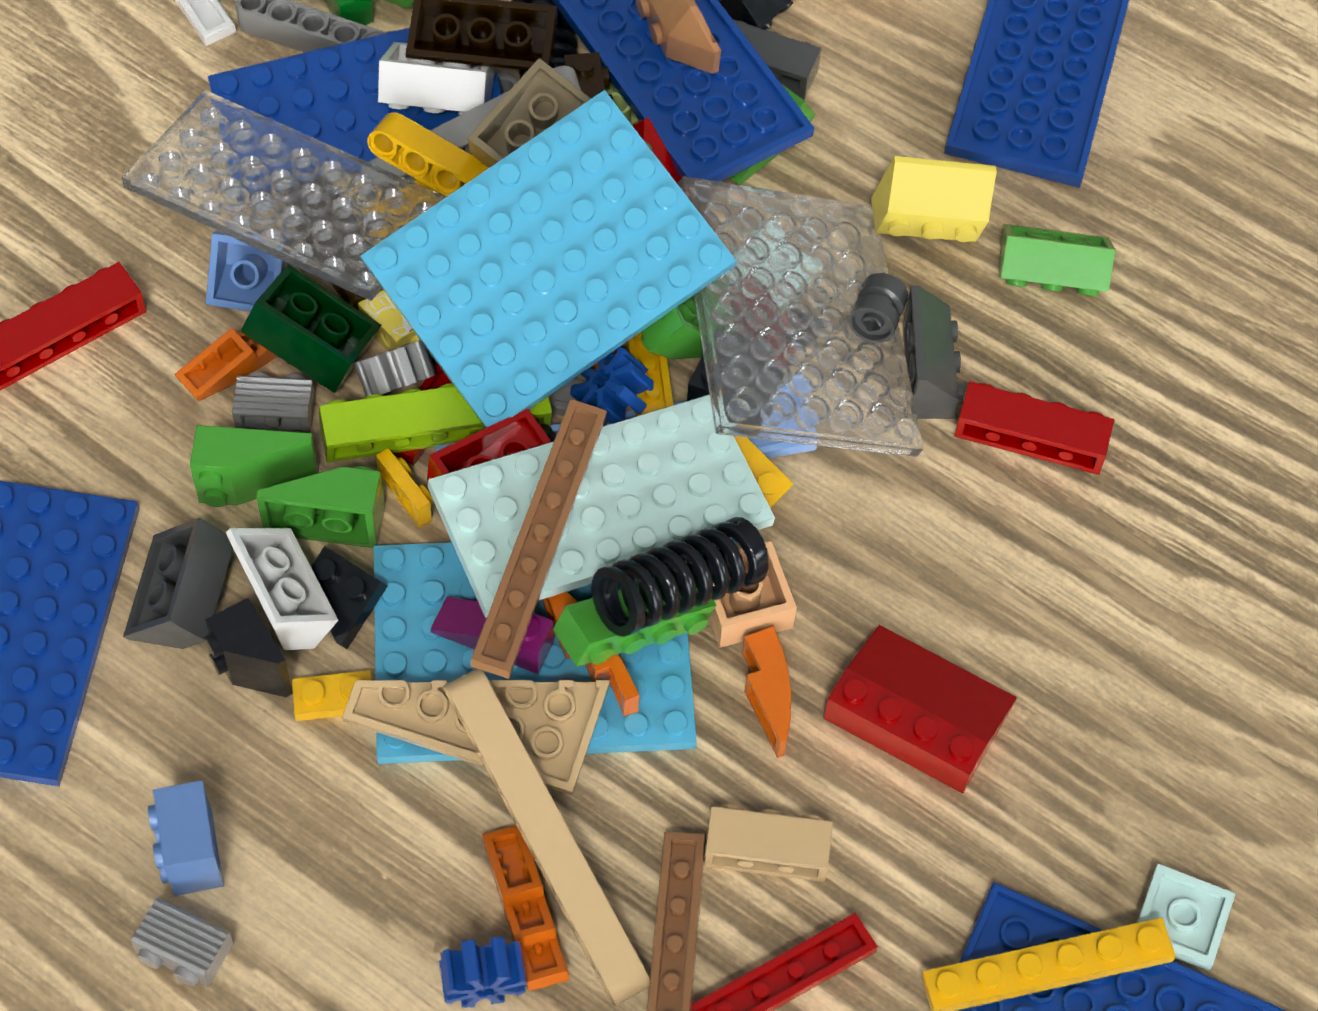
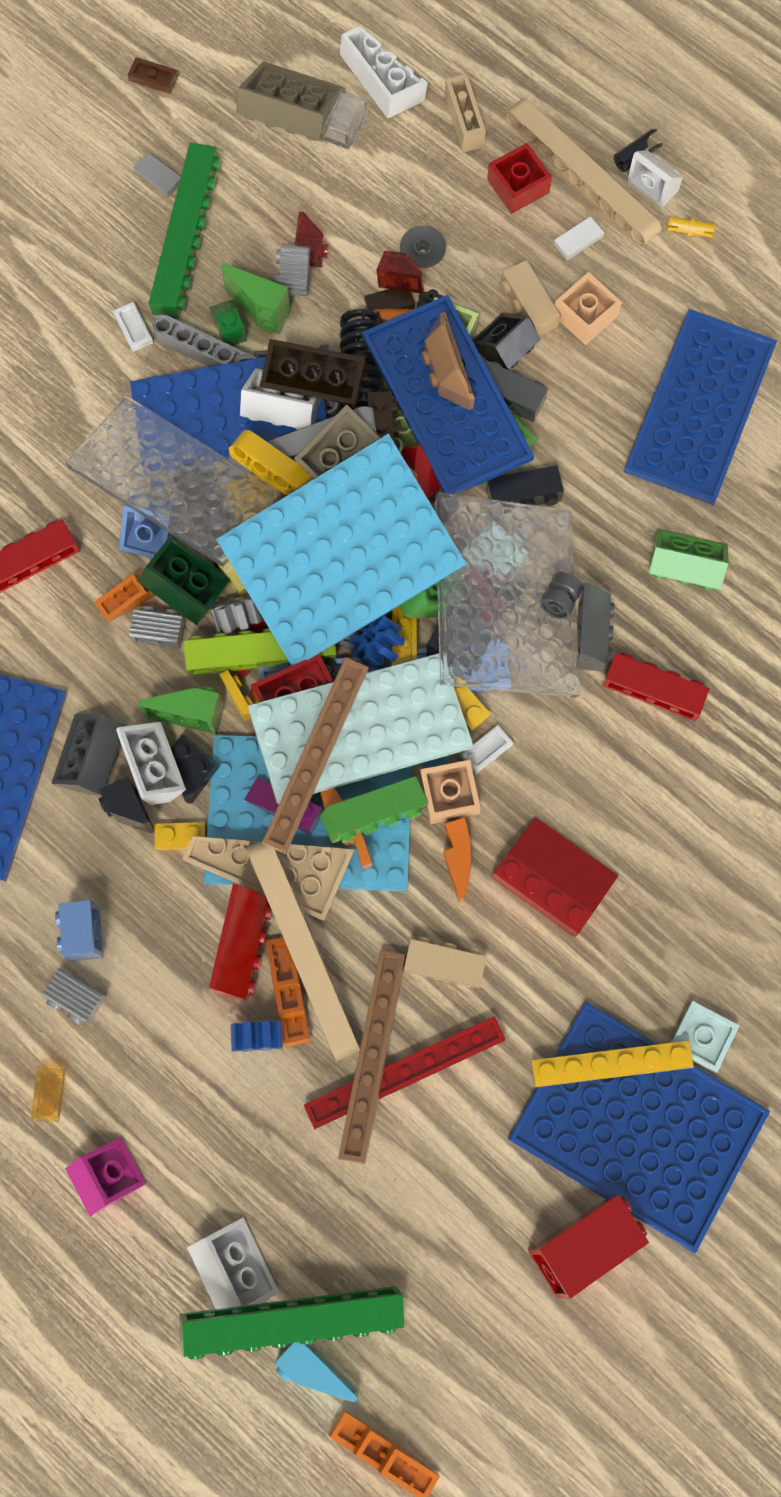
camera: 10 degrees right, 15 degrees up
bright green slope [190,425,318,507] -> none
black piece [592,517,769,637] -> none
light yellow slope [871,156,997,243] -> none
none -> red slope [209,883,273,1002]
none -> white tile [460,725,514,776]
none -> black brick [486,465,564,515]

